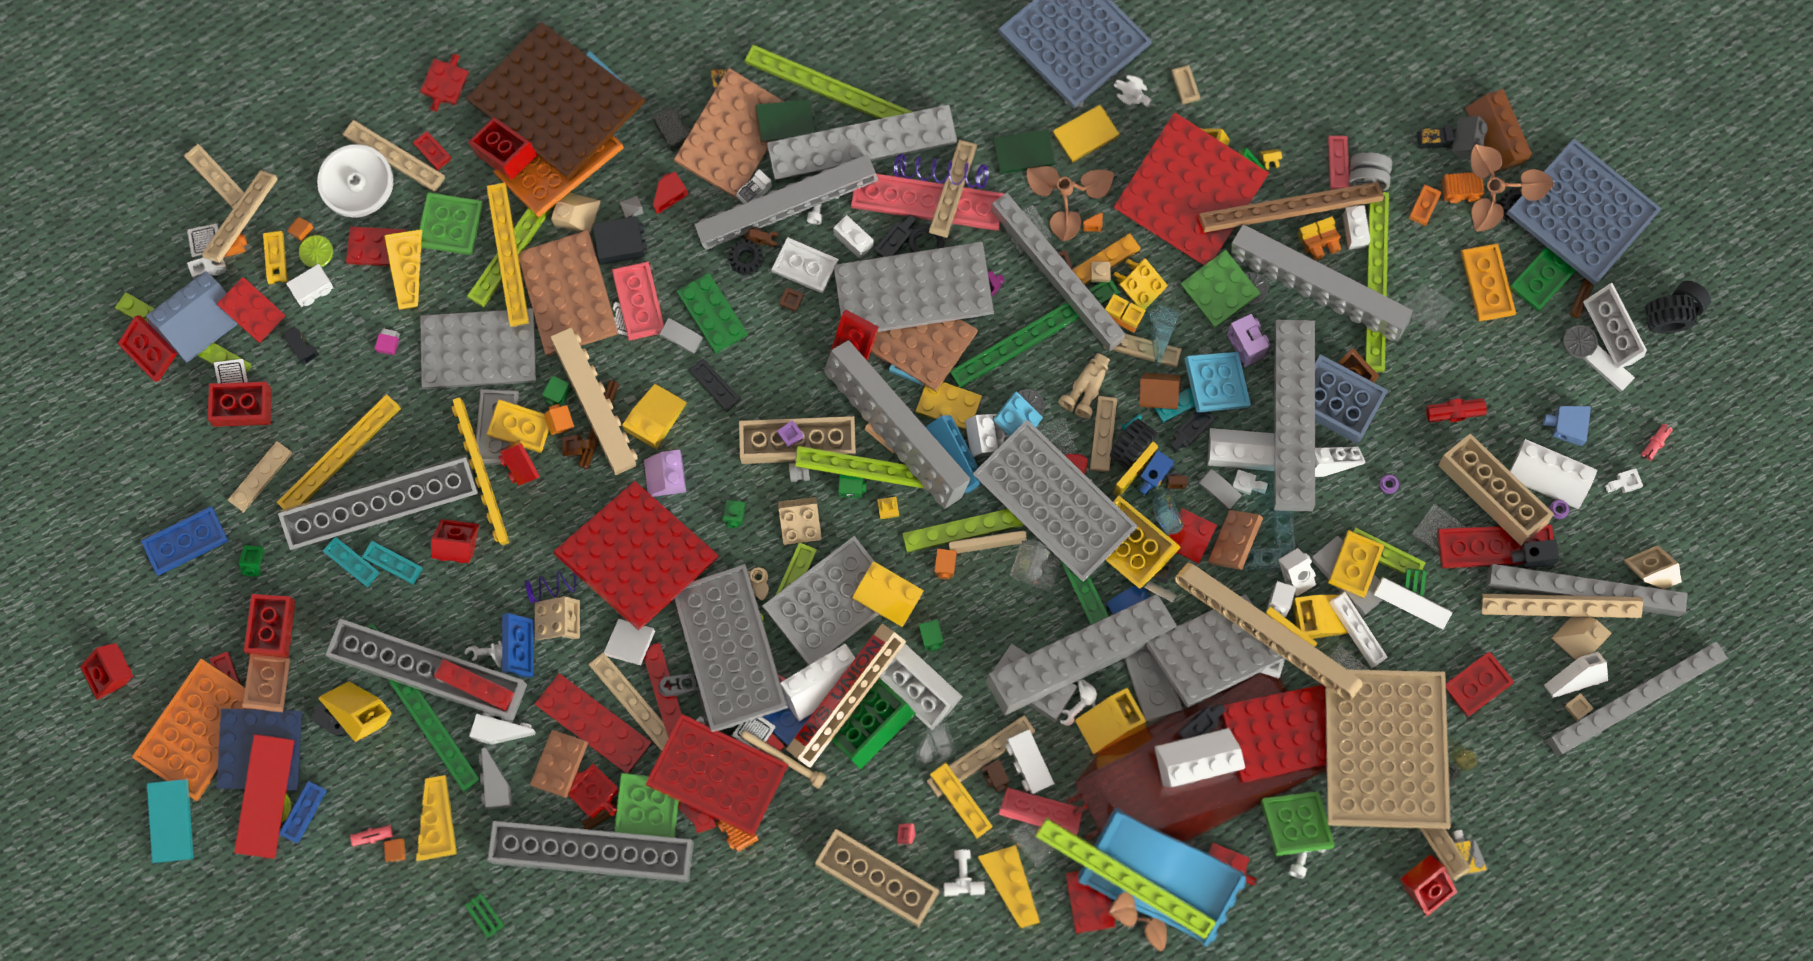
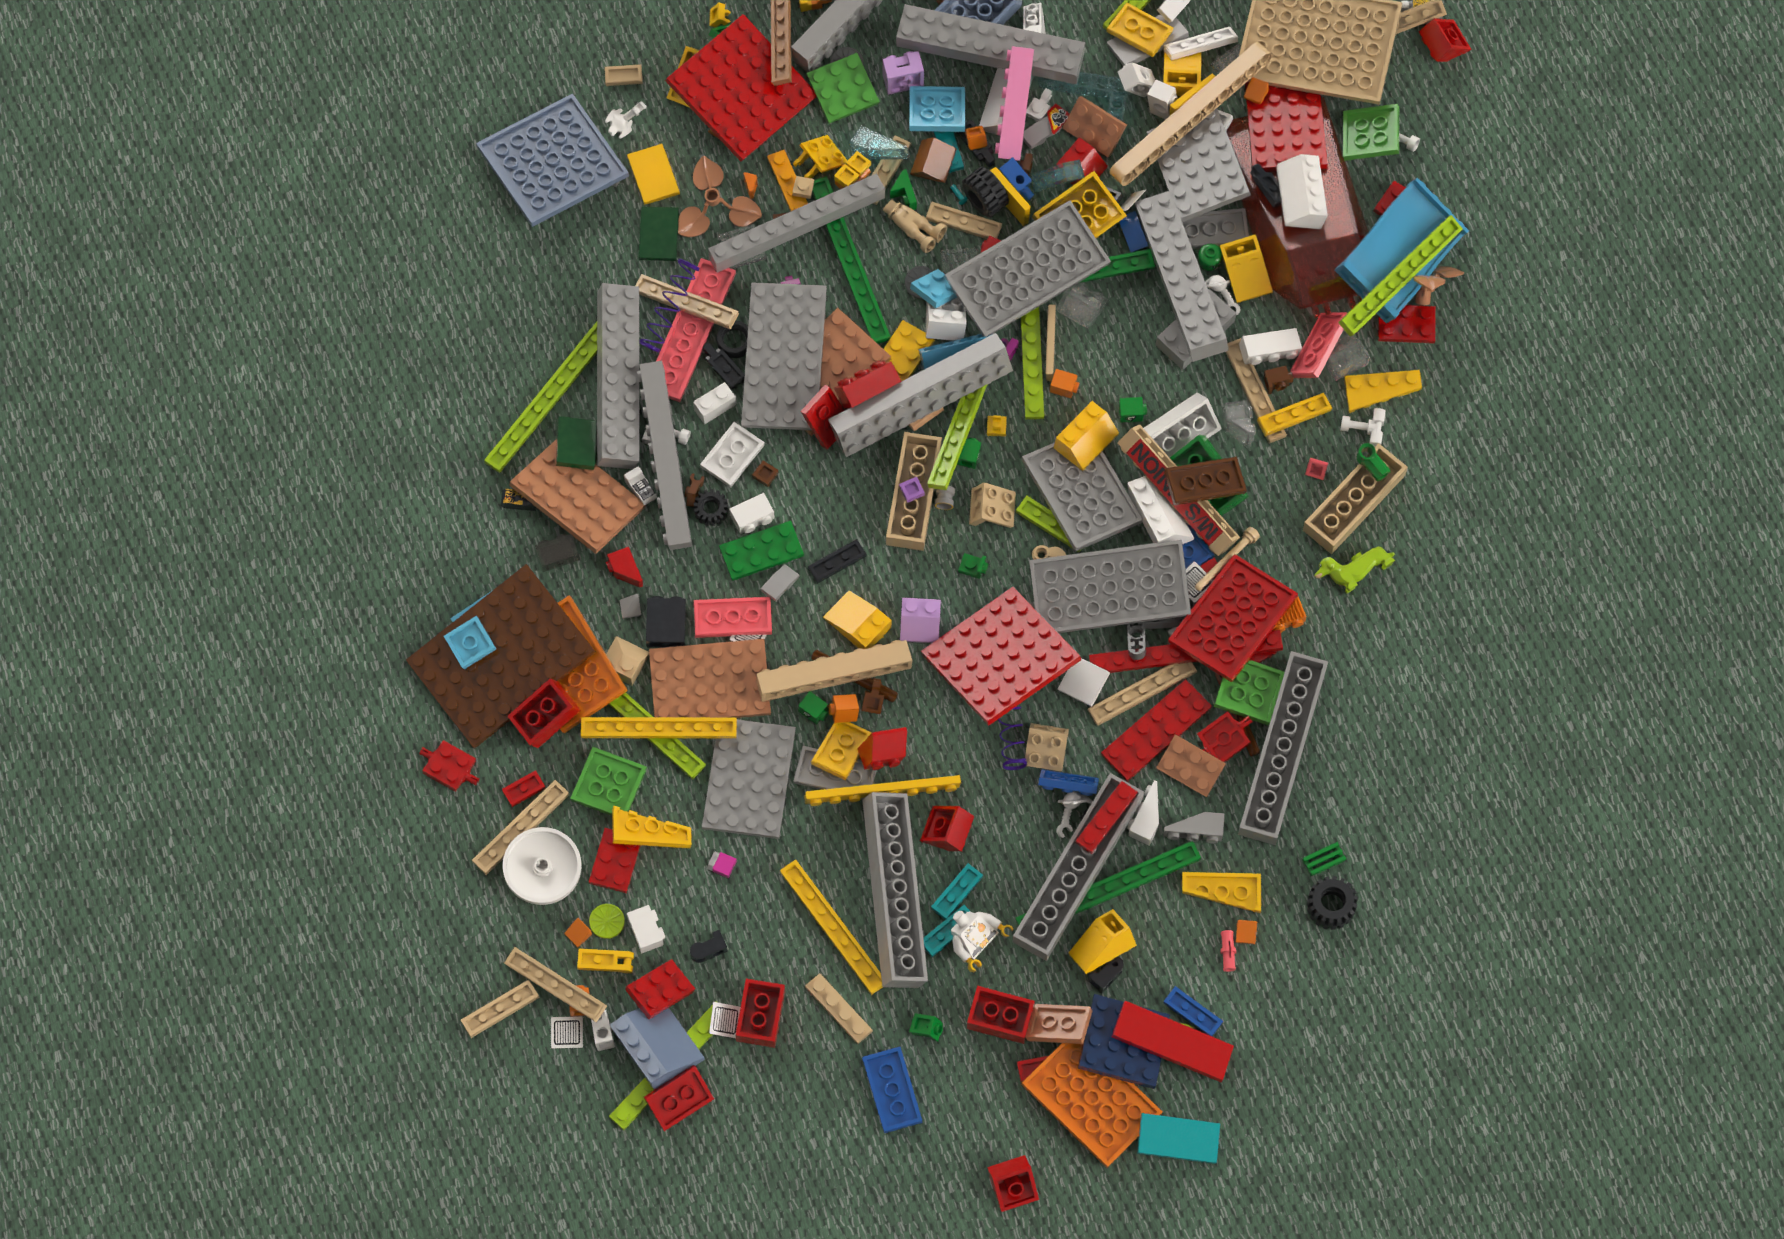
camera: 80 degrees left, 5 degrees down
none -> medium azure plate [444,616,496,669]
none -> white brick [730,493,774,534]
none -> red brick [834,360,902,408]
none -> green slope [890,169,917,210]
none -> white torso [951,911,1013,972]
none -> orange slope [965,126,987,150]
none -> bright pink brick [995,46,1034,161]
none -> magenta tile [1001,338,1019,361]
none -> sticker [1047,103,1070,135]
none -> reddish brown tile [1164,456,1247,505]
none -> green head [1198,243,1222,271]
none -> orange slope [1244,77,1269,105]
none -> black tyre [1307,876,1358,930]
none -> lime animal [1314,546,1395,594]
none -> green piece [1356,443,1391,482]

